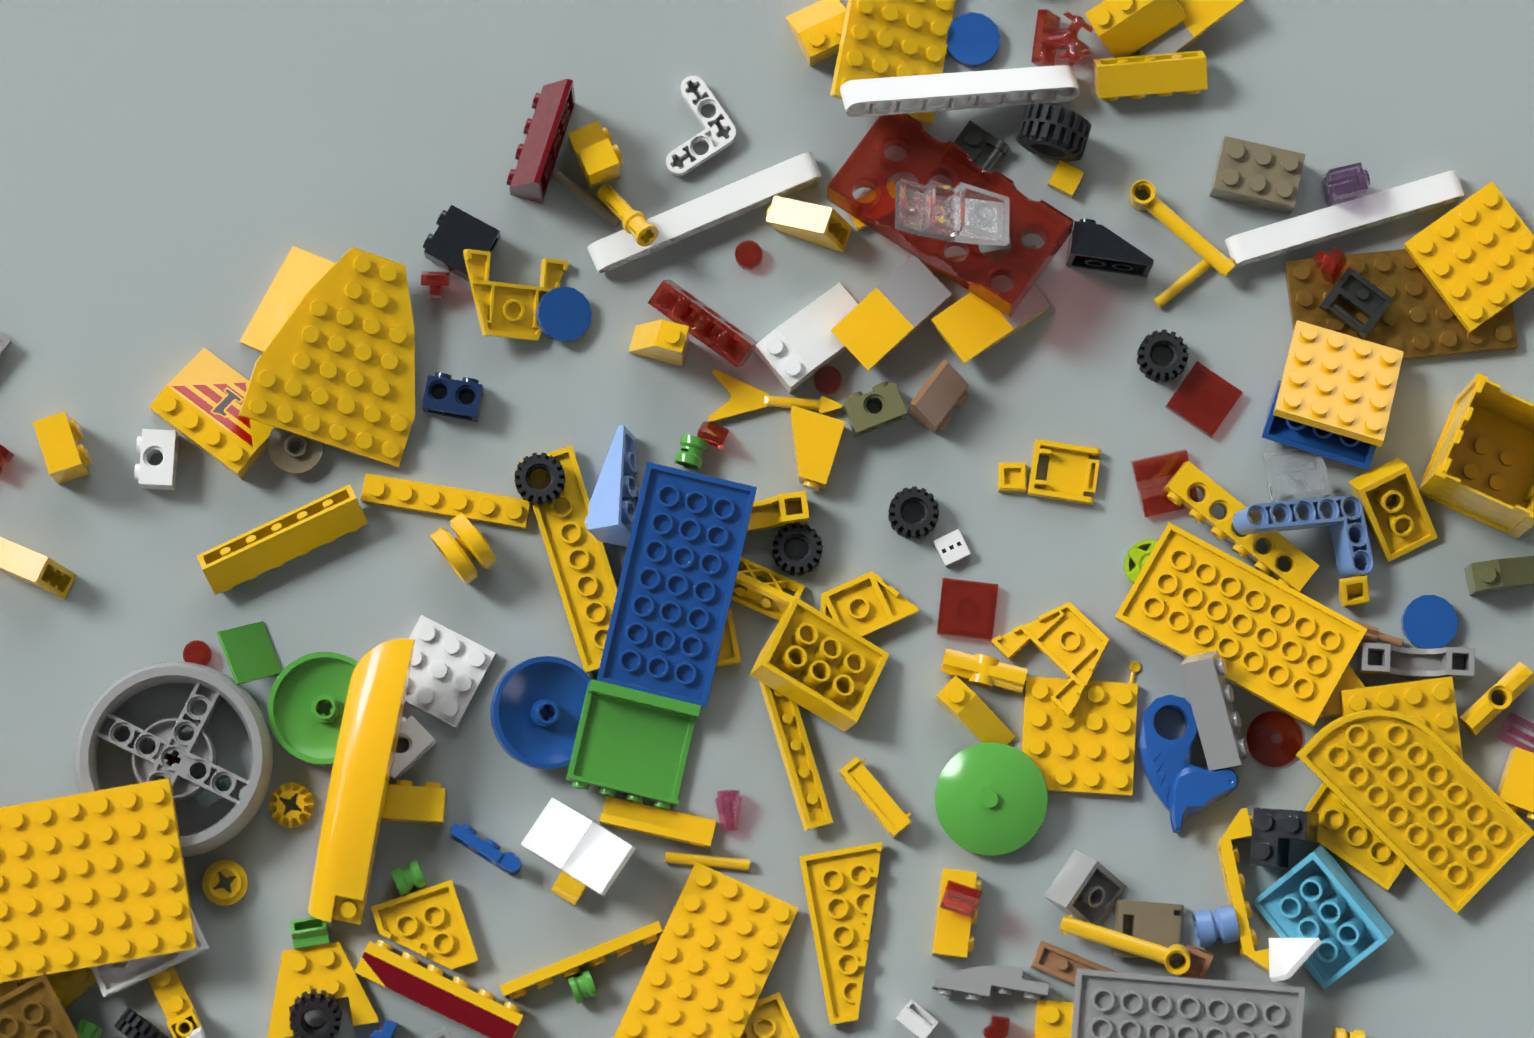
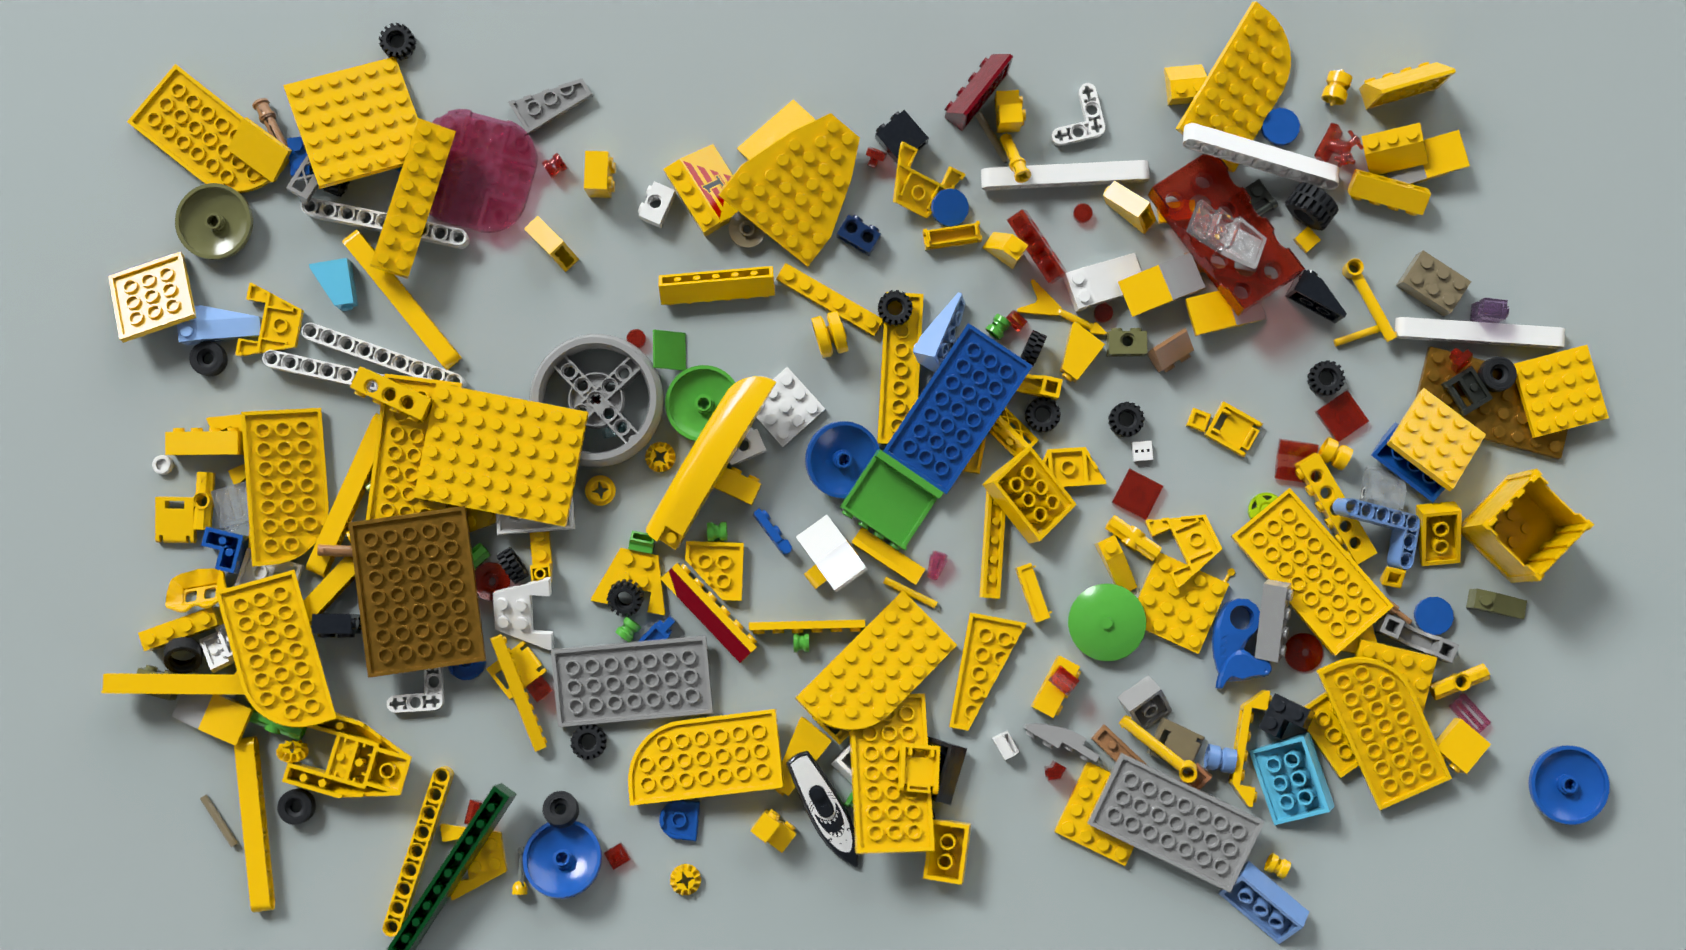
camera: 25 degrees right, 5 degrees up
white slope [1269,938,1322,982] -> none
none -> yellow container [922,221,982,251]
none -> black tyre [1021,330,1047,366]
none -> yellow wheel [1318,437,1353,471]
none -> black tyre [1478,357,1517,392]

